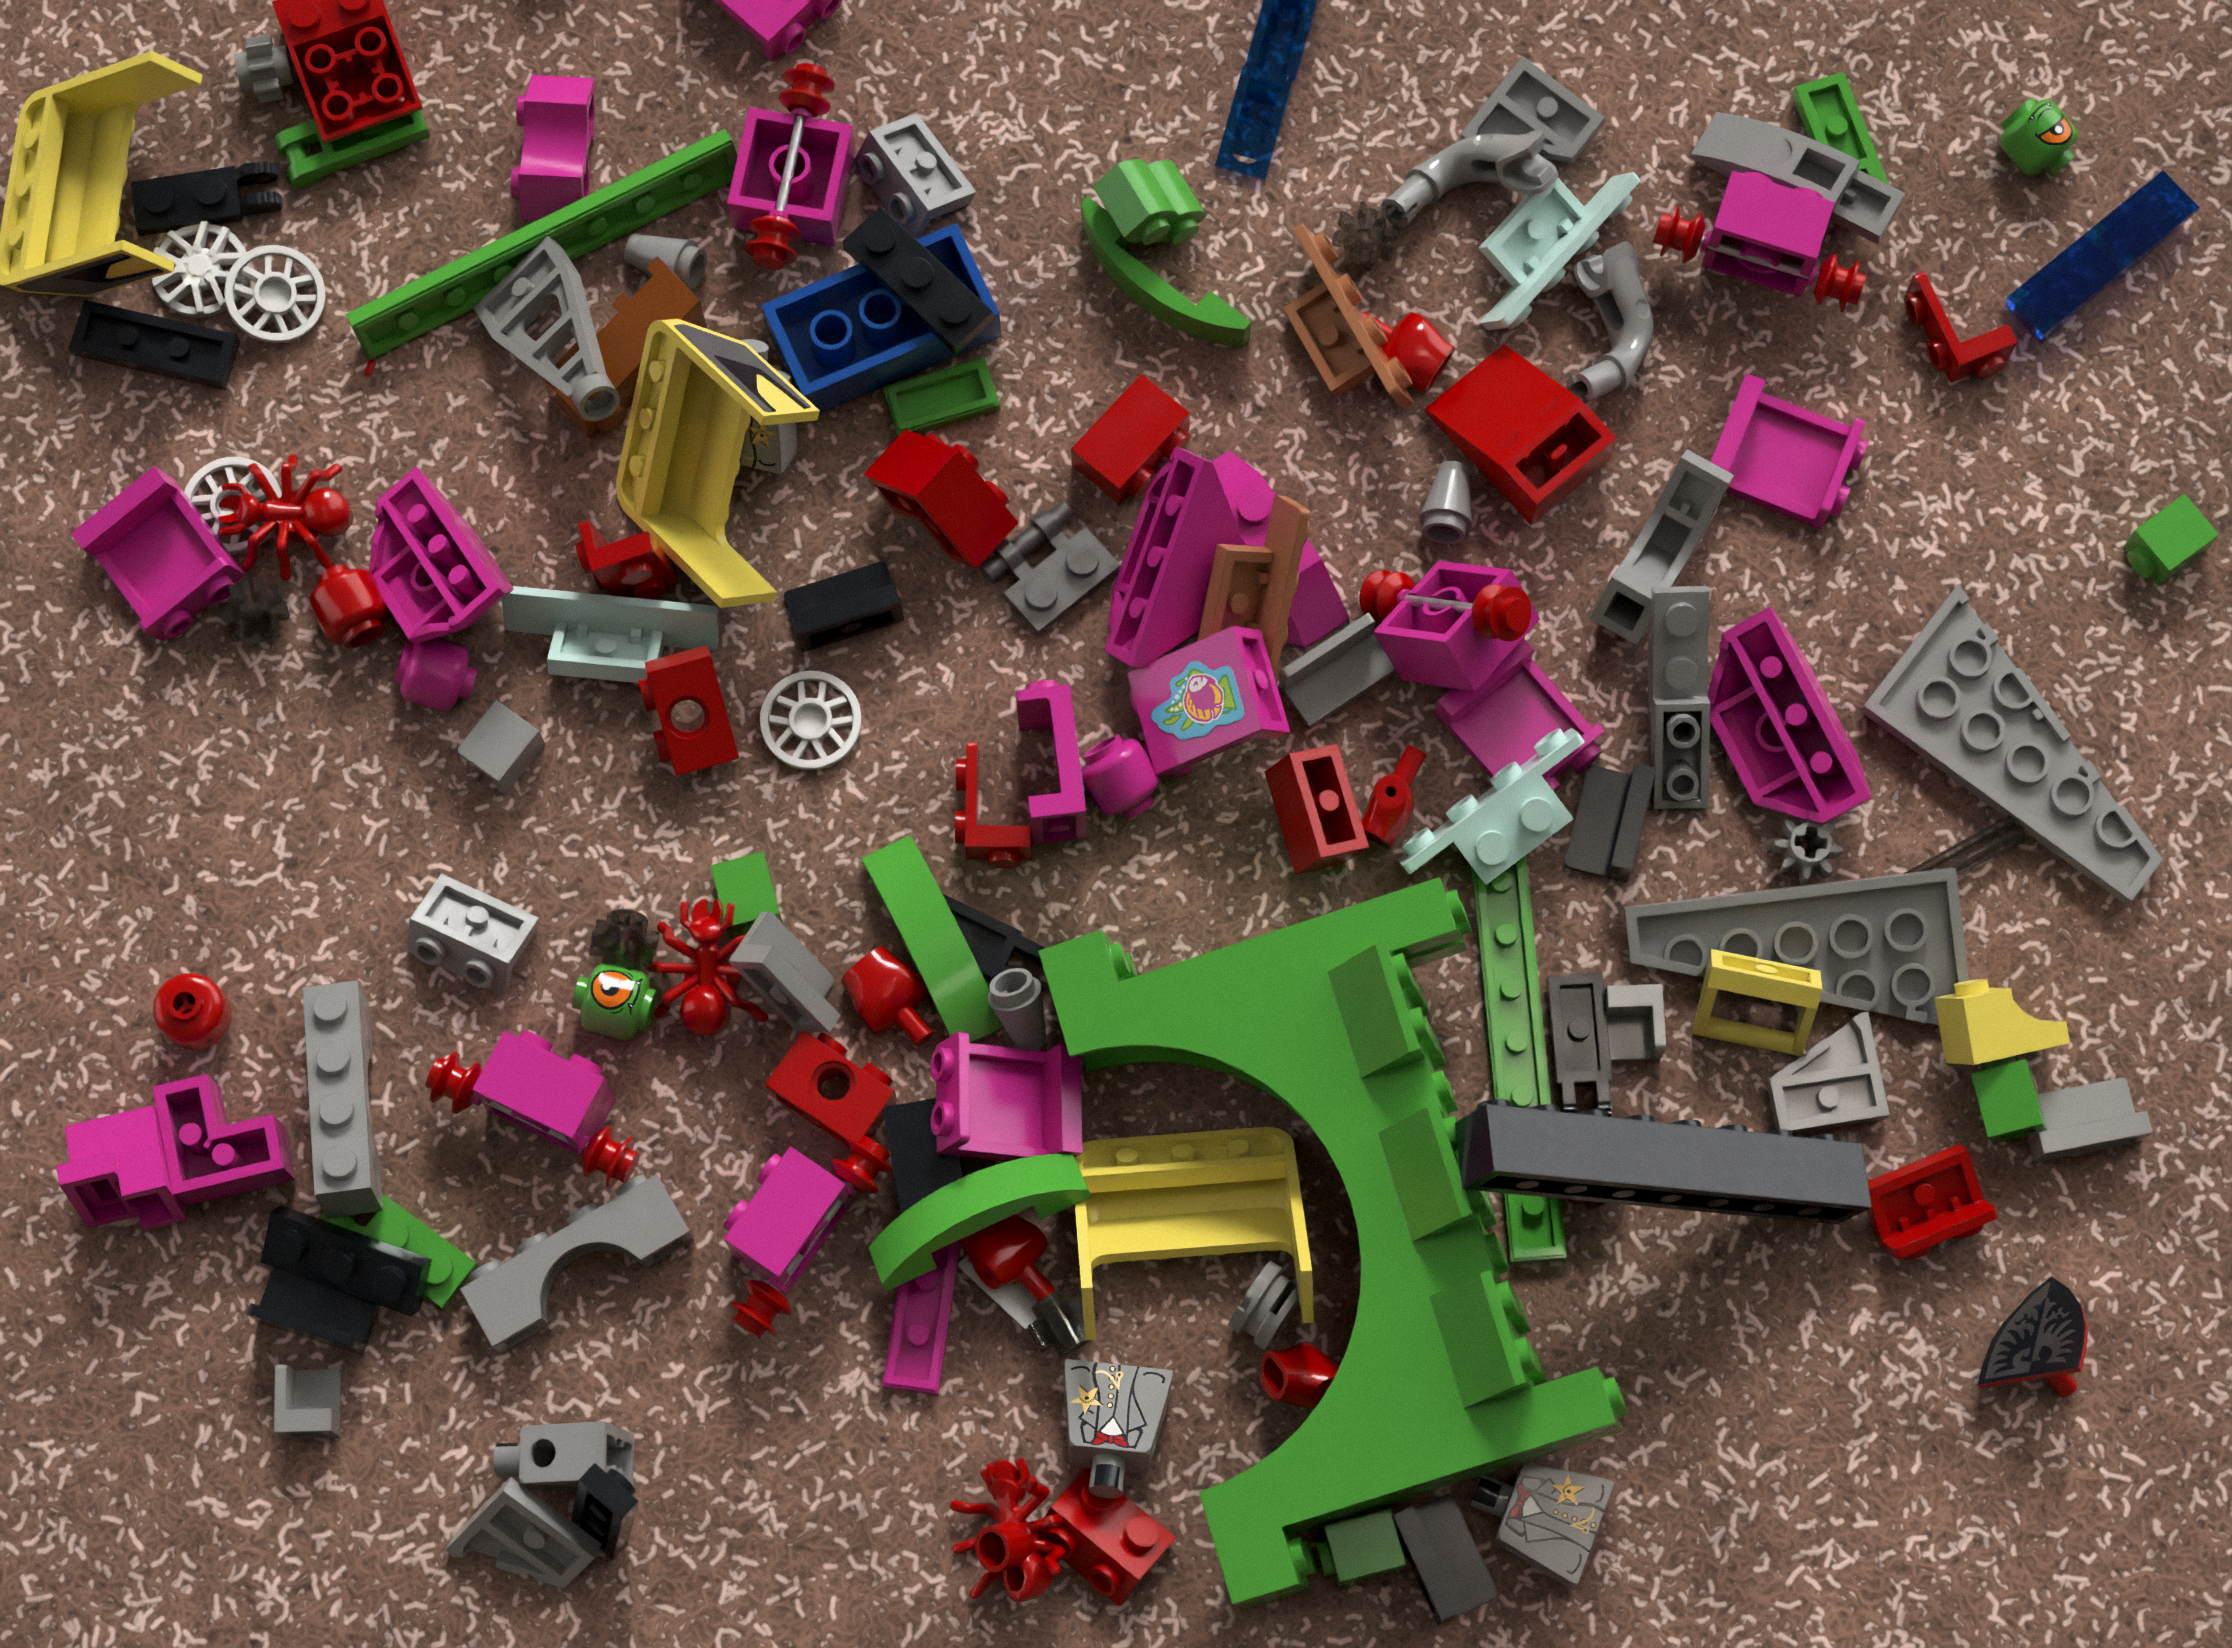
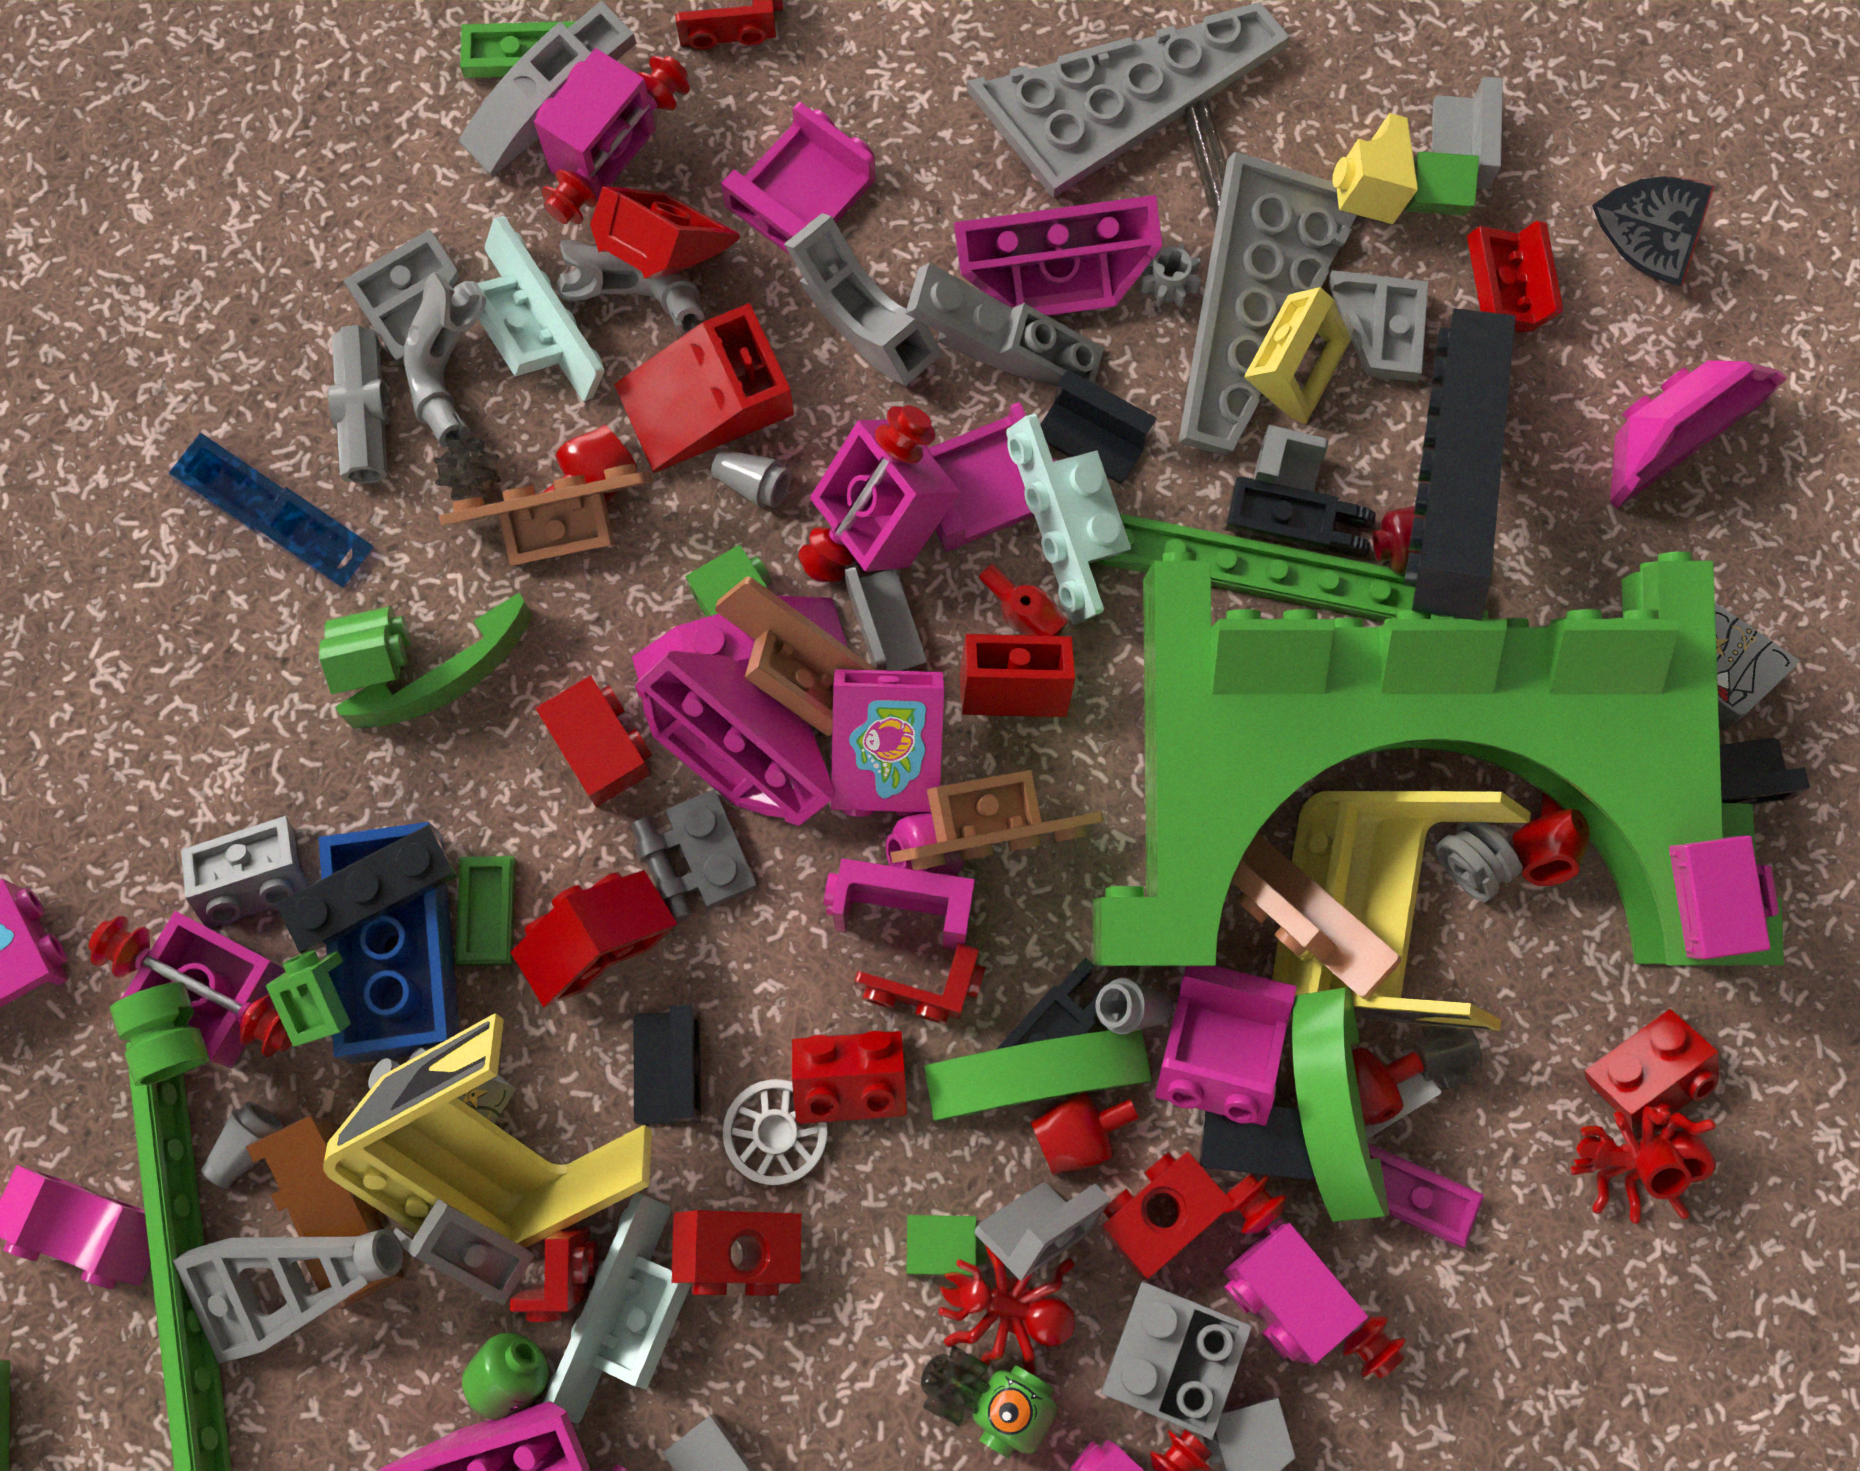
camera: 75 degrees left, 0 degrees up
light grey torso [1064,1359,1173,1498] -> none
none -> bright green wheel [110,982,209,1086]
none -> bright green bracket [265,950,351,1047]
none -> light grey piece [328,325,391,484]
none -> light grey panel [394,1199,535,1306]
none -> bright green head [462,1332,549,1421]
none -> red slope [590,186,740,279]
none -> bright green brick [685,545,772,617]
none -> red bracket [792,1031,907,1124]
none -> nougat bracket [890,770,1104,870]
none -> light grey slope [1100,1281,1252,1439]
none -> nougat bracket [1231,832,1401,999]
none -> dark pink wedge [1610,360,1787,509]
none -> dark pink piece [1669,836,1779,959]

